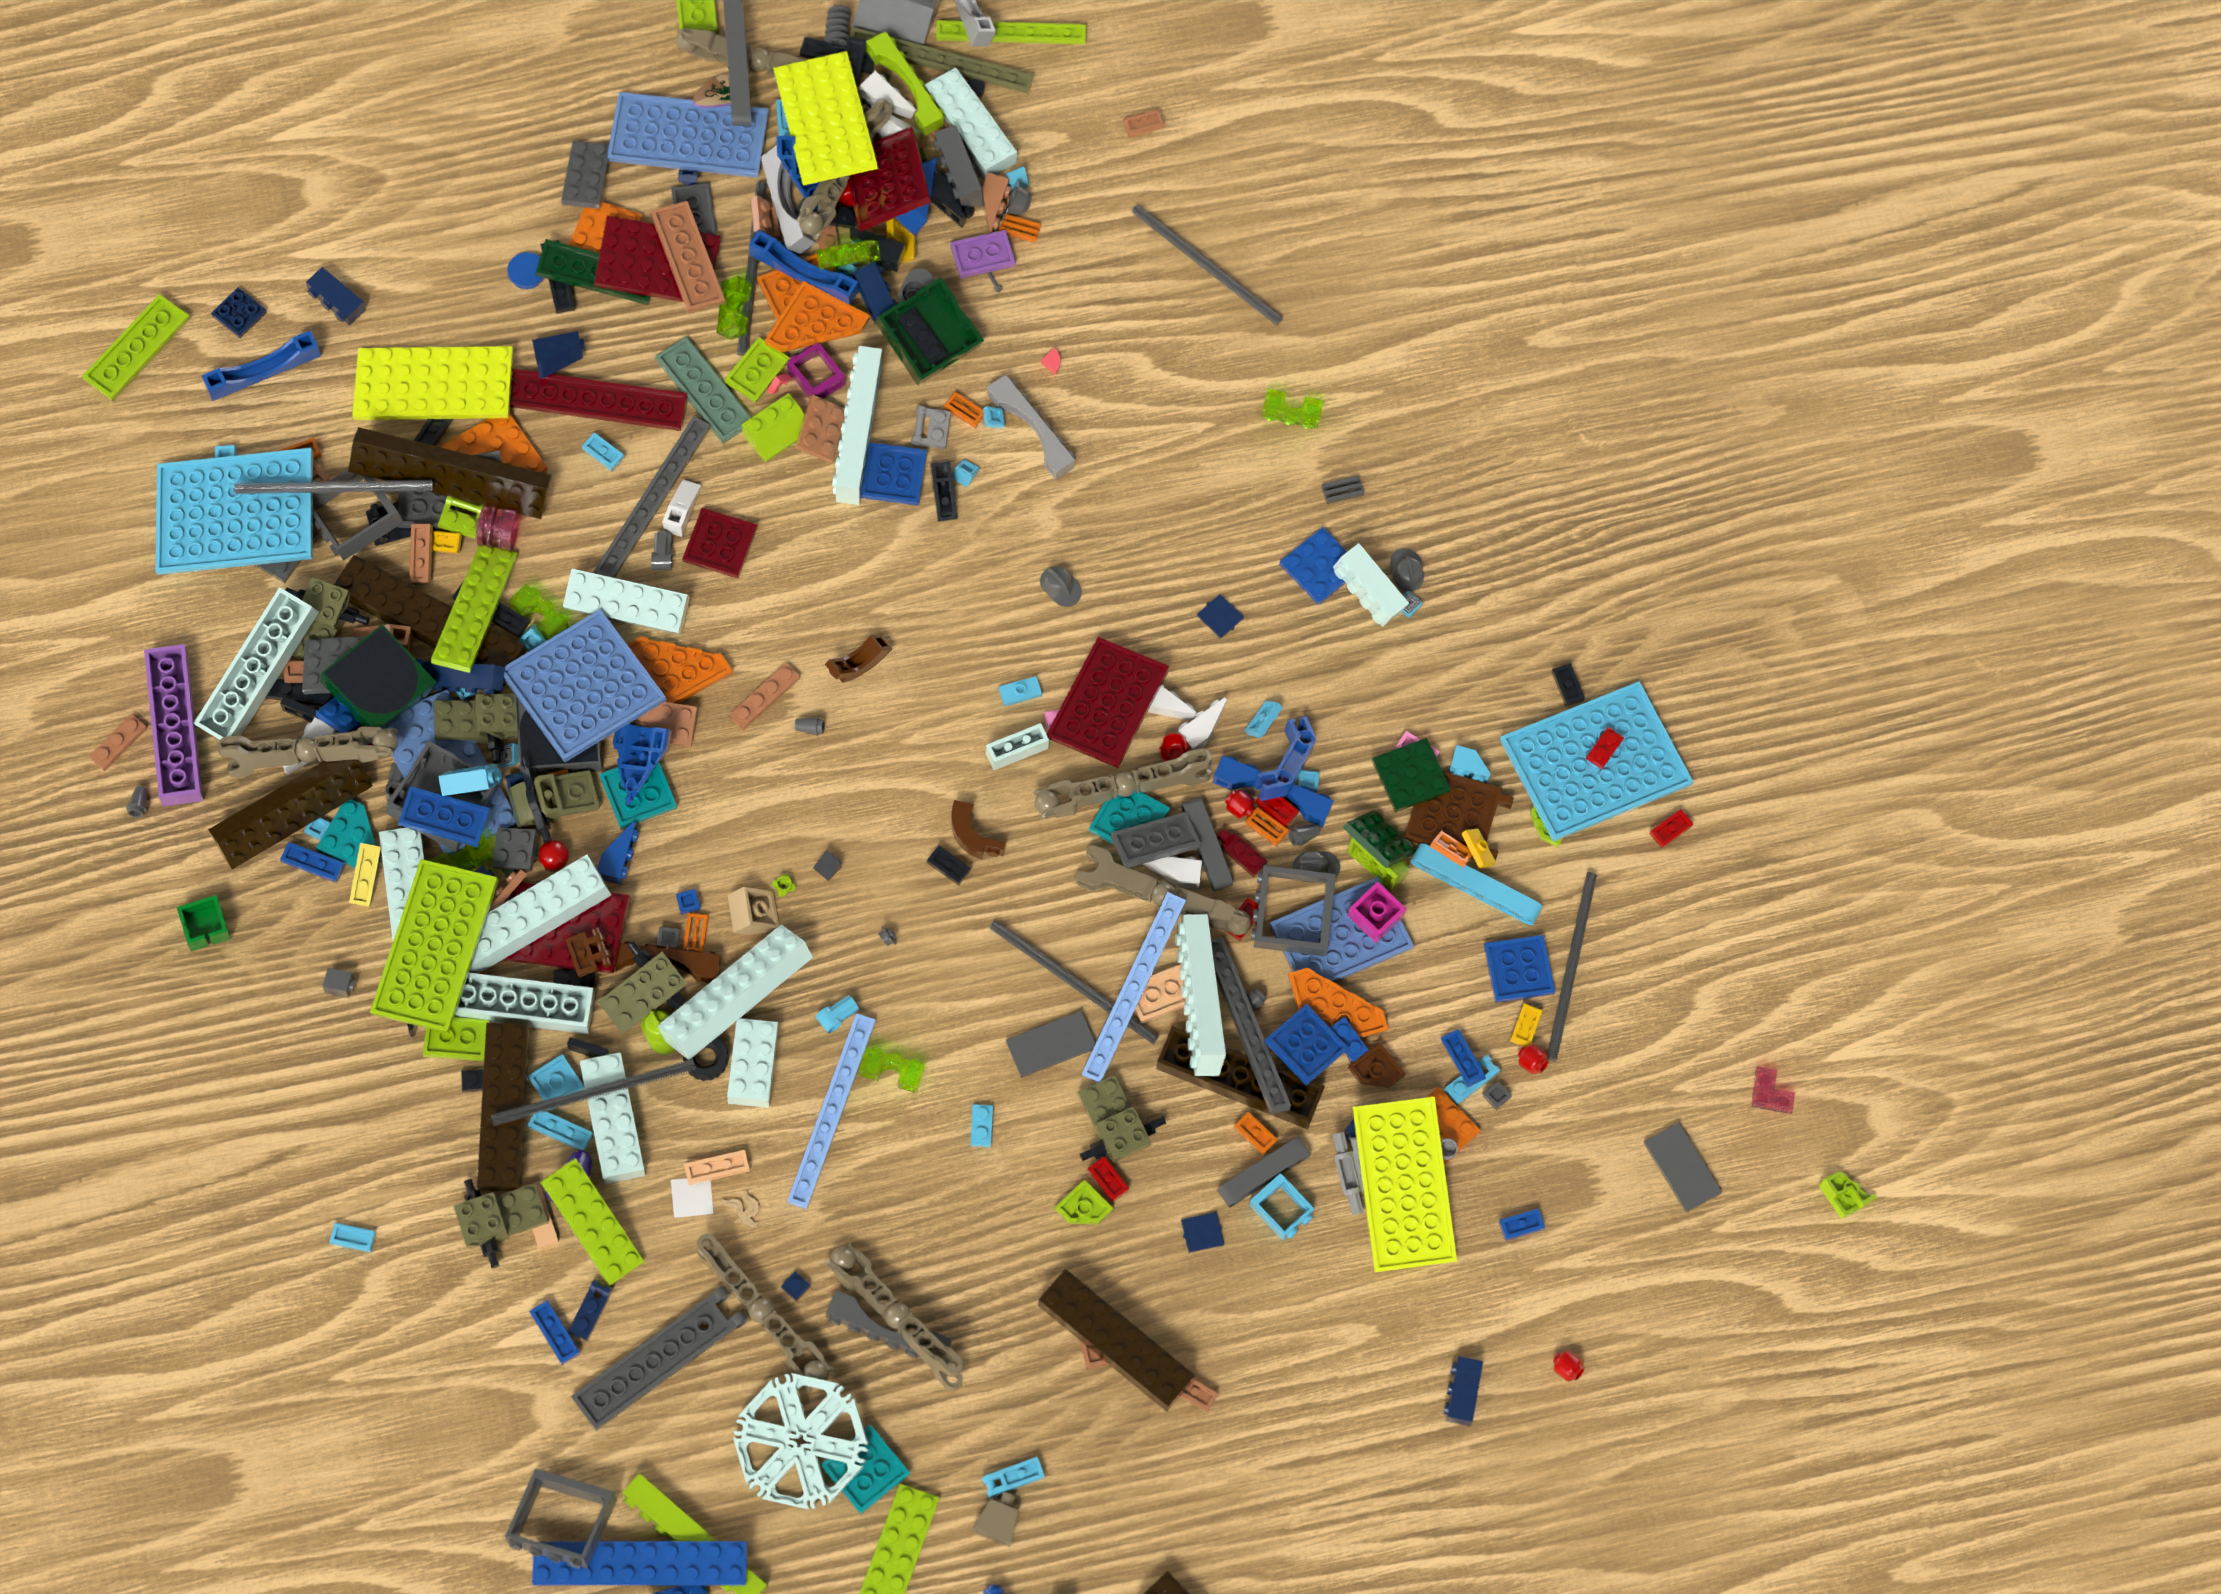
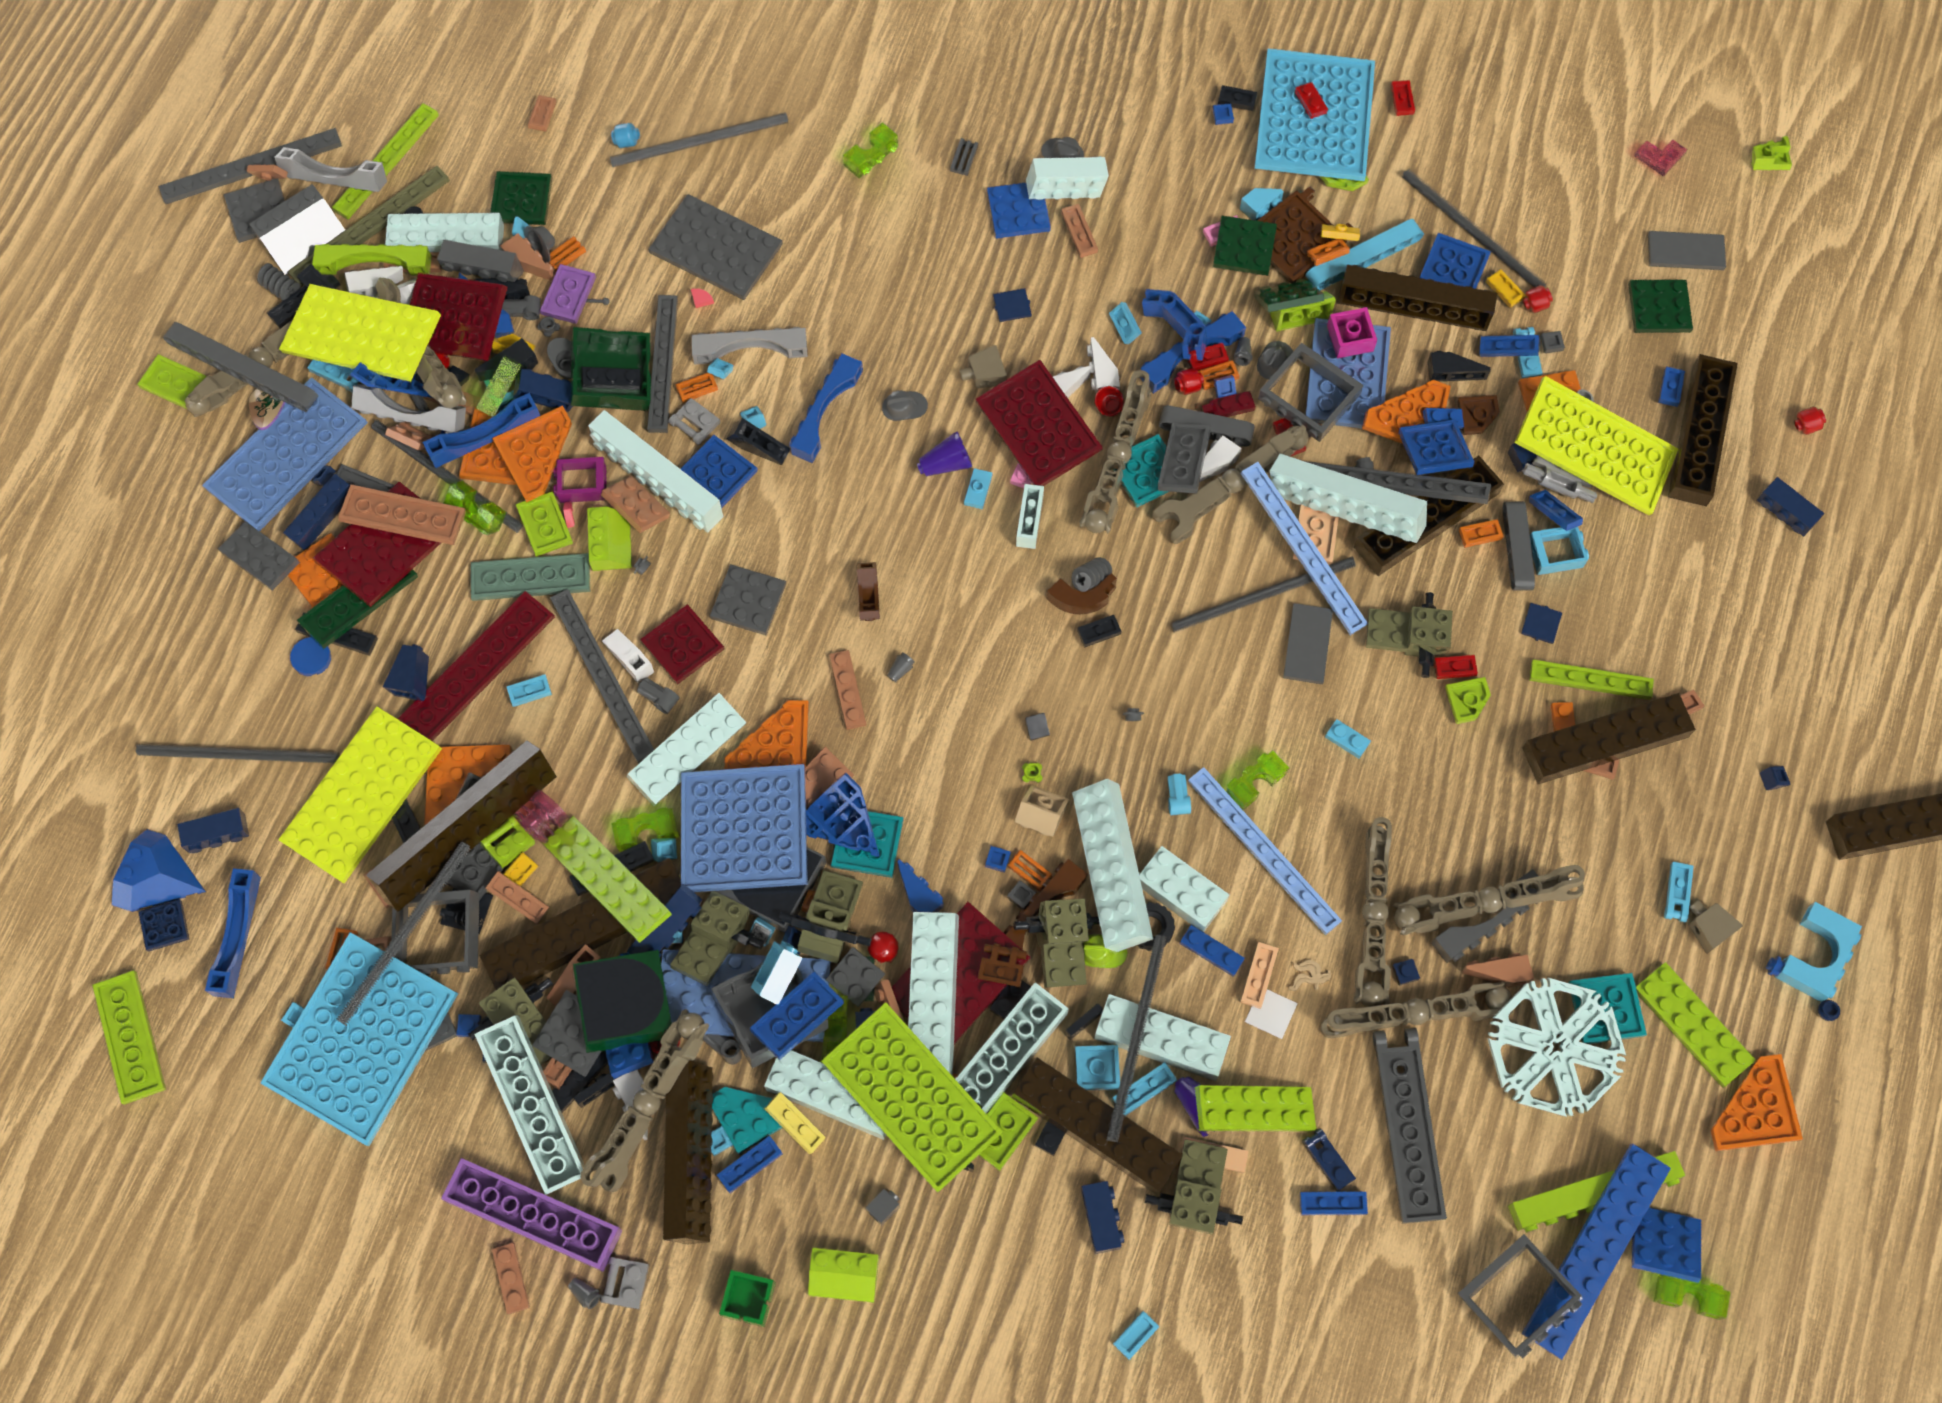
camera: 50 degrees left, 0 degrees up
none -> blue wedge [112,829,206,912]
none -> dark grey axle [136,744,340,764]
none -> dark blue brick [283,474,350,551]
none -> blue plate [457,1014,482,1037]
none -> dark green plate [490,171,553,225]
none -> dark grey piece [502,295,541,321]
none -> dark grey plate [537,316,560,337]
none -> light grey plate [600,1257,649,1310]
none -> dark azure head [611,123,640,148]
none -> dark grey plate [633,556,651,575]
none -> dark grey plate [648,295,678,433]
none -> dark grey plate [649,194,783,300]
none -> dark grey plate [710,564,786,636]
none -> blue arch [789,354,863,464]
none -> lime slope [808,1248,879,1303]
none -> dark purple cone [917,431,973,477]
none -> dark tan torso [960,345,1007,388]
none -> nougat plate [1061,204,1098,258]
none -> dark grey piece [1071,557,1112,592]
none -> dark blue brick [1081,1181,1125,1254]
none -> blue plate [1180,925,1245,977]
none -> blue plate [1212,104,1234,125]
none -> blue plate [1214,375,1237,398]
none -> dark brown brick [1338,265,1498,332]
none -> dark tan piece [1354,817,1392,1007]
none -> black slope [1427,351,1491,382]
none -> nougat slope [1462,953,1534,988]
none -> blue plate [1529,490,1583,531]
none -> lime plate [1530,660,1654,700]
none -> orange plate [1551,702,1575,732]
none -> dark green plate [1628,280,1693,333]
none -> dark brown brick [1668,354,1738,507]
none -> dark blue slope [1760,766,1791,790]

